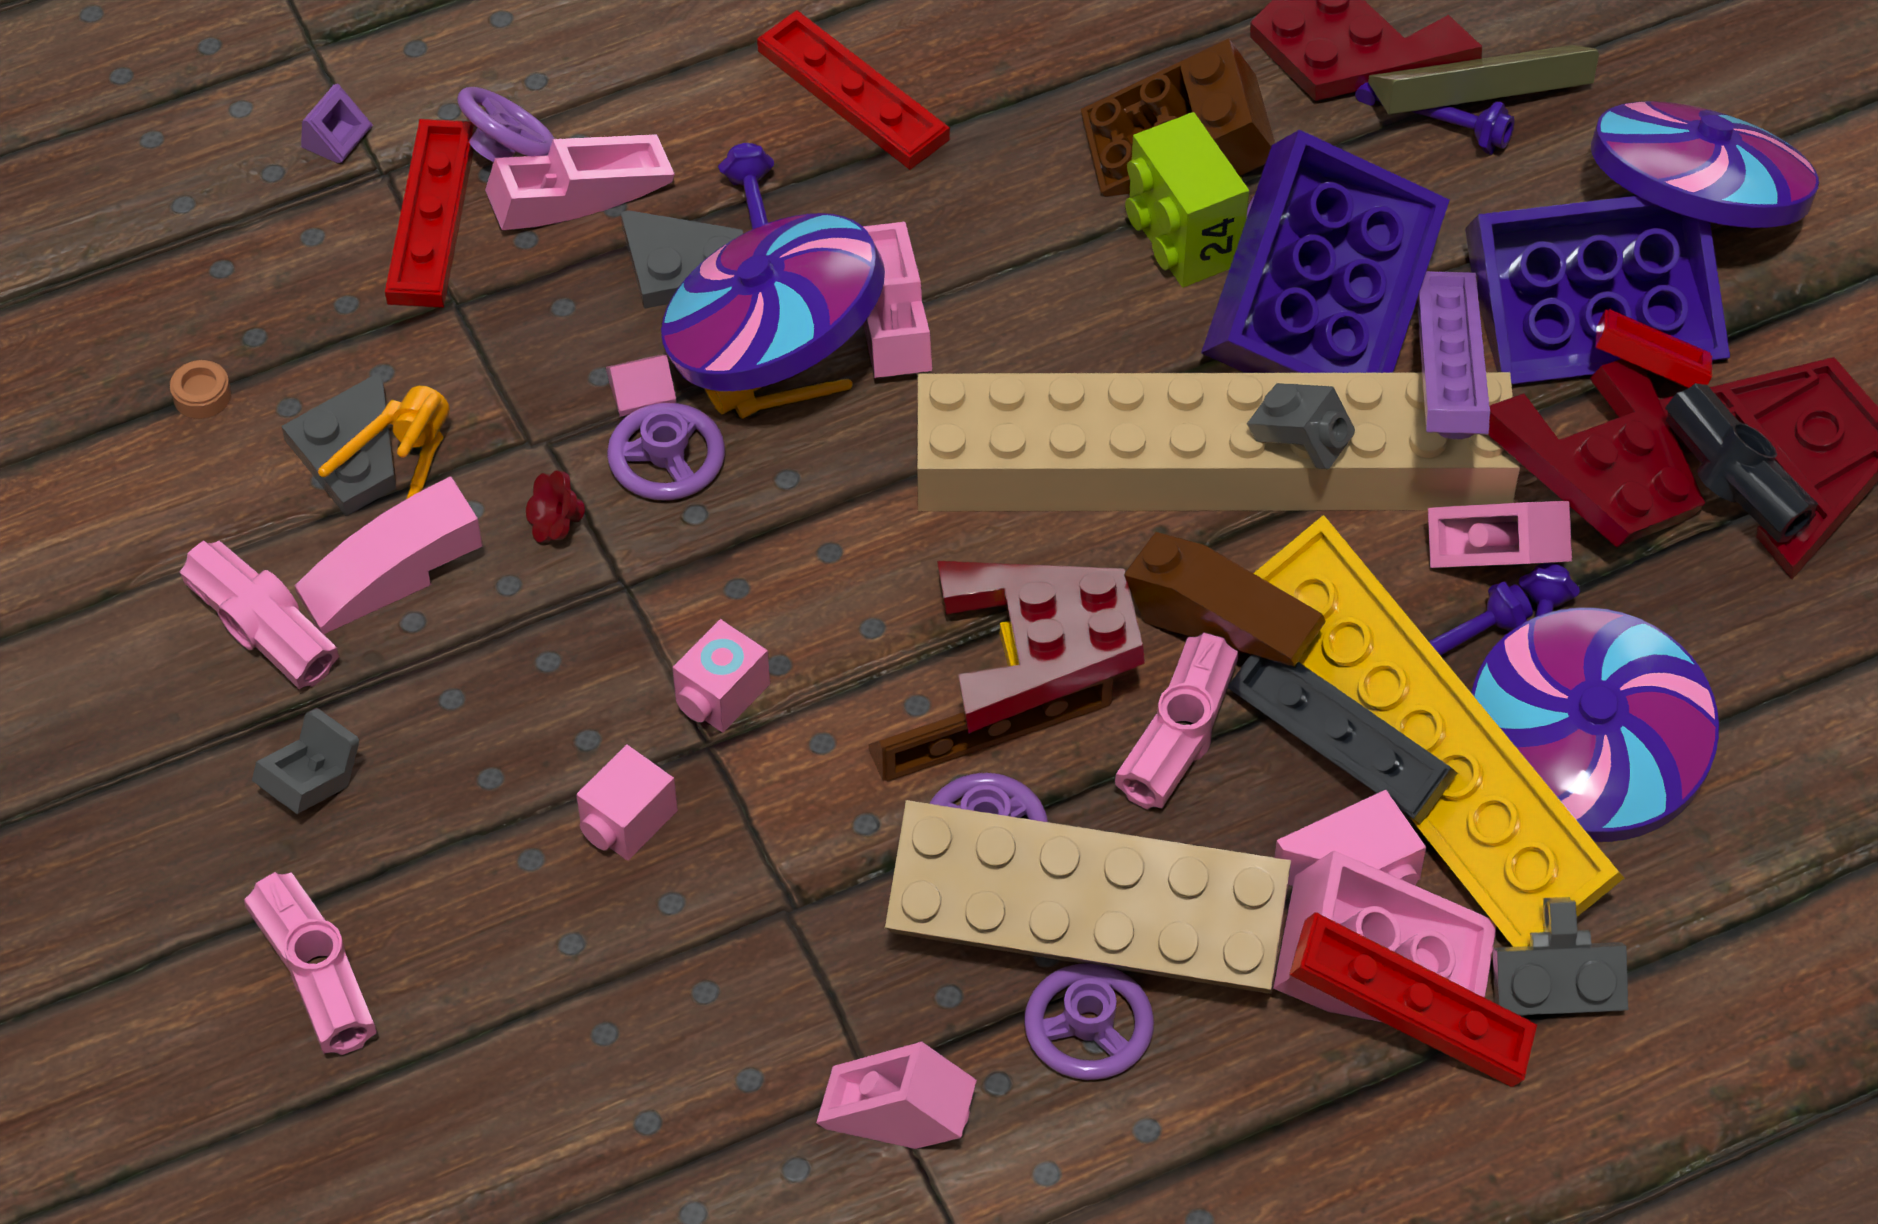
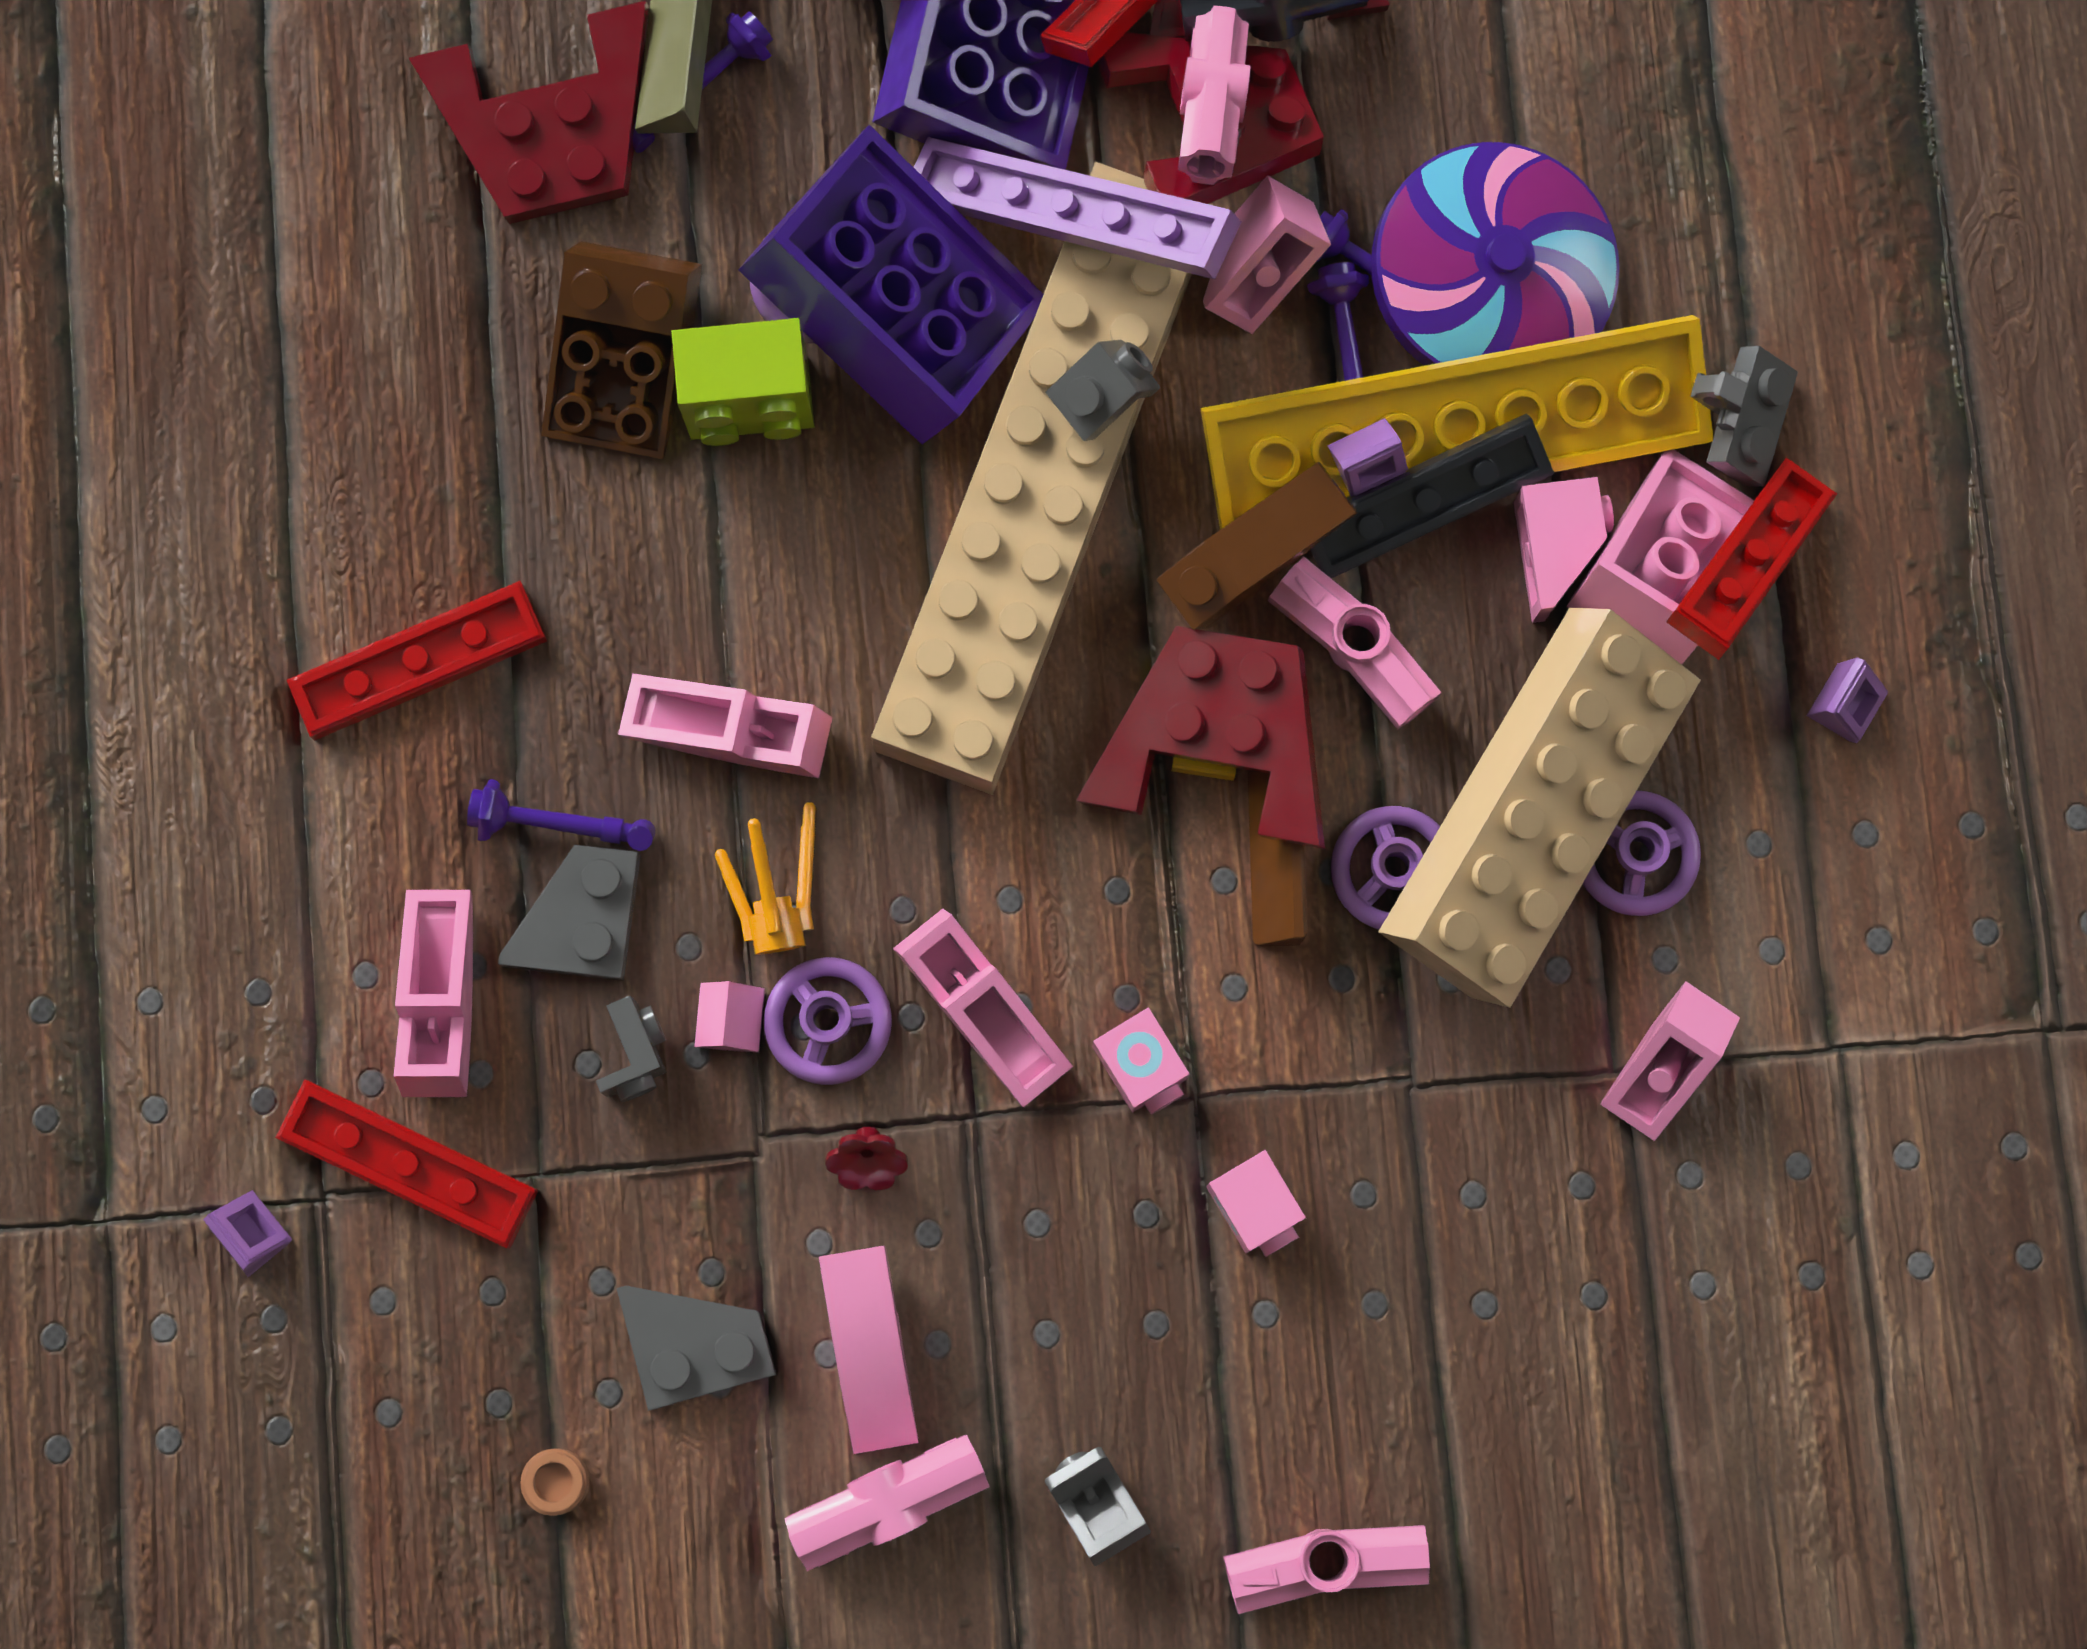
camera: 70 degrees left, 25 degrees up
light orange plant [318,385,450,499] -> none
medium lavender piece [457,87,554,162] -> none
dish [661,213,885,391] -> none
none -> dark grey bracket [596,995,667,1102]
none -> bright pink slope [893,909,1073,1107]
none -> bright pink piece [1178,6,1250,185]
none -> medium lavender slope [1327,418,1408,497]
none -> medium lavender slope [1806,658,1888,743]

